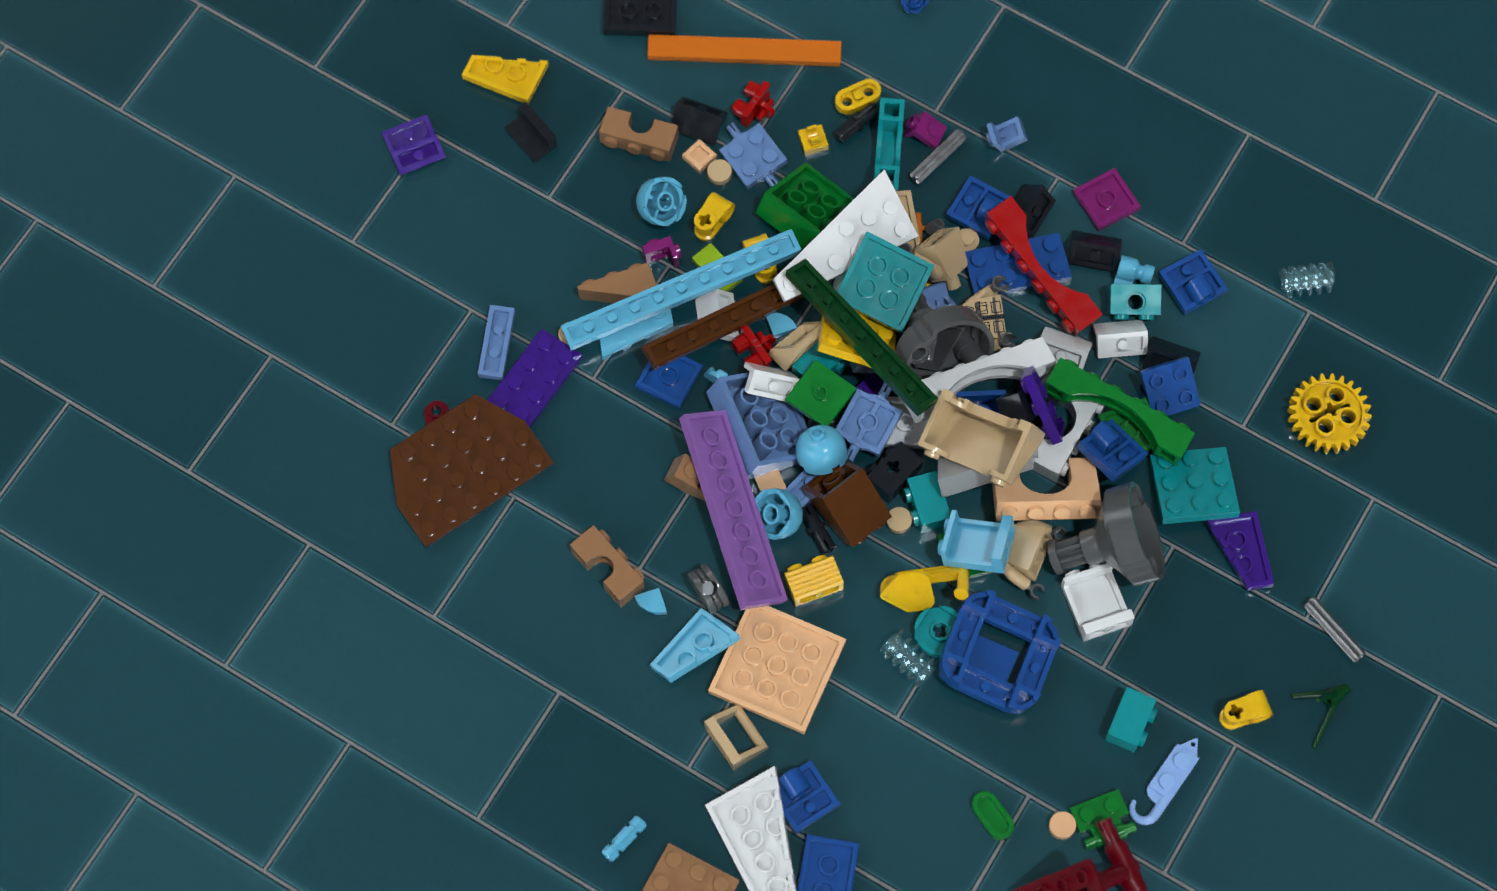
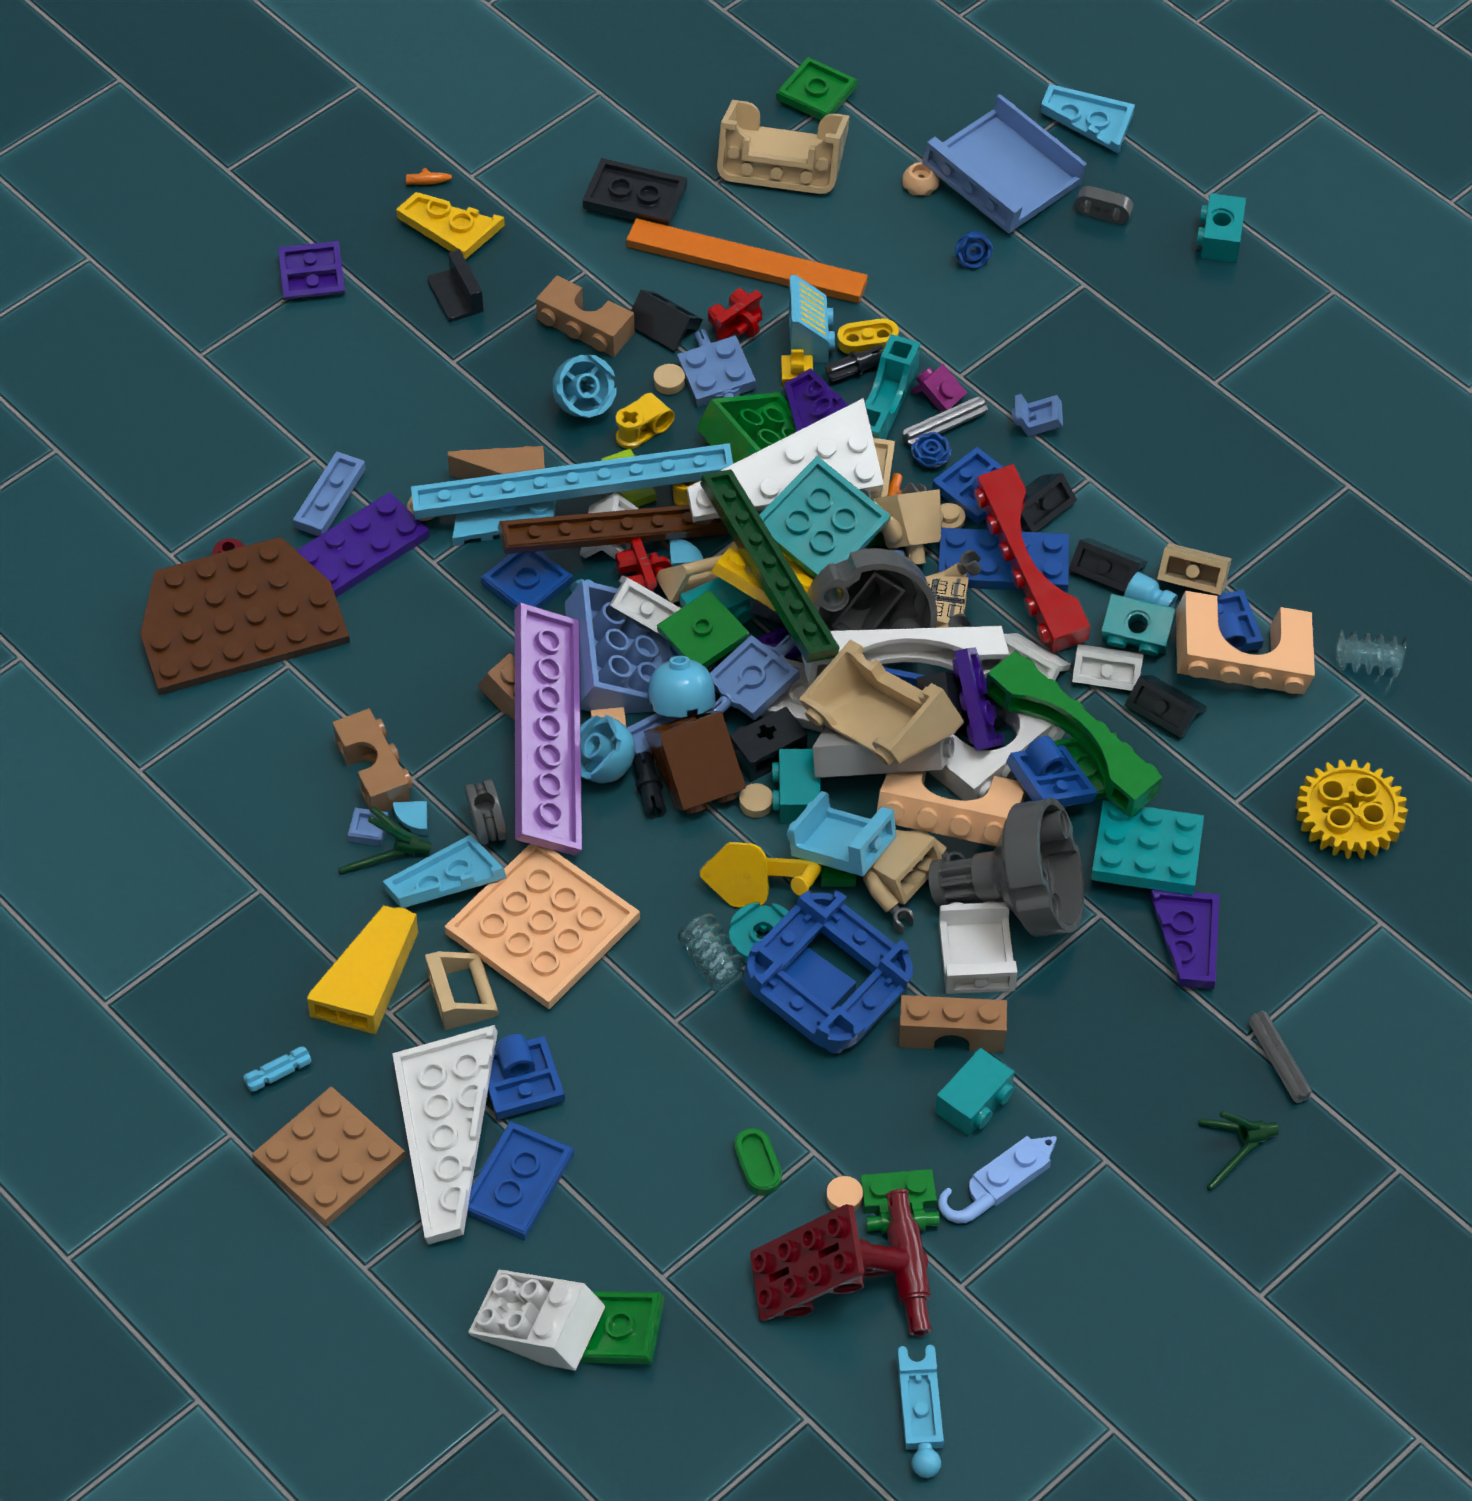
camera: 15 degrees right, 15 degrees down
magenta bracket [642,236,682,268] -> none
light nougat tile [682,139,717,174] -> none
yellow brick [784,555,844,607] -> none
magenta tile [1072,168,1141,232] -> none
blue plate [1139,356,1201,416] -> none
yellow piece [1219,690,1273,730] -> none
none -> yellow slope [307,905,418,1035]
none -> dark green plant [338,806,431,874]
none -> medium blue tile [348,808,389,846]
none -> orange helmet [406,168,452,185]
none -> dark purple wing [784,368,849,431]
none -> medium azure slope [789,275,835,363]
none -> medium nougat arch [899,995,1007,1052]
none -> blue plate [911,432,952,468]
none -> tan brick [1157,543,1232,595]
none -> light nougat arch [1176,591,1315,695]

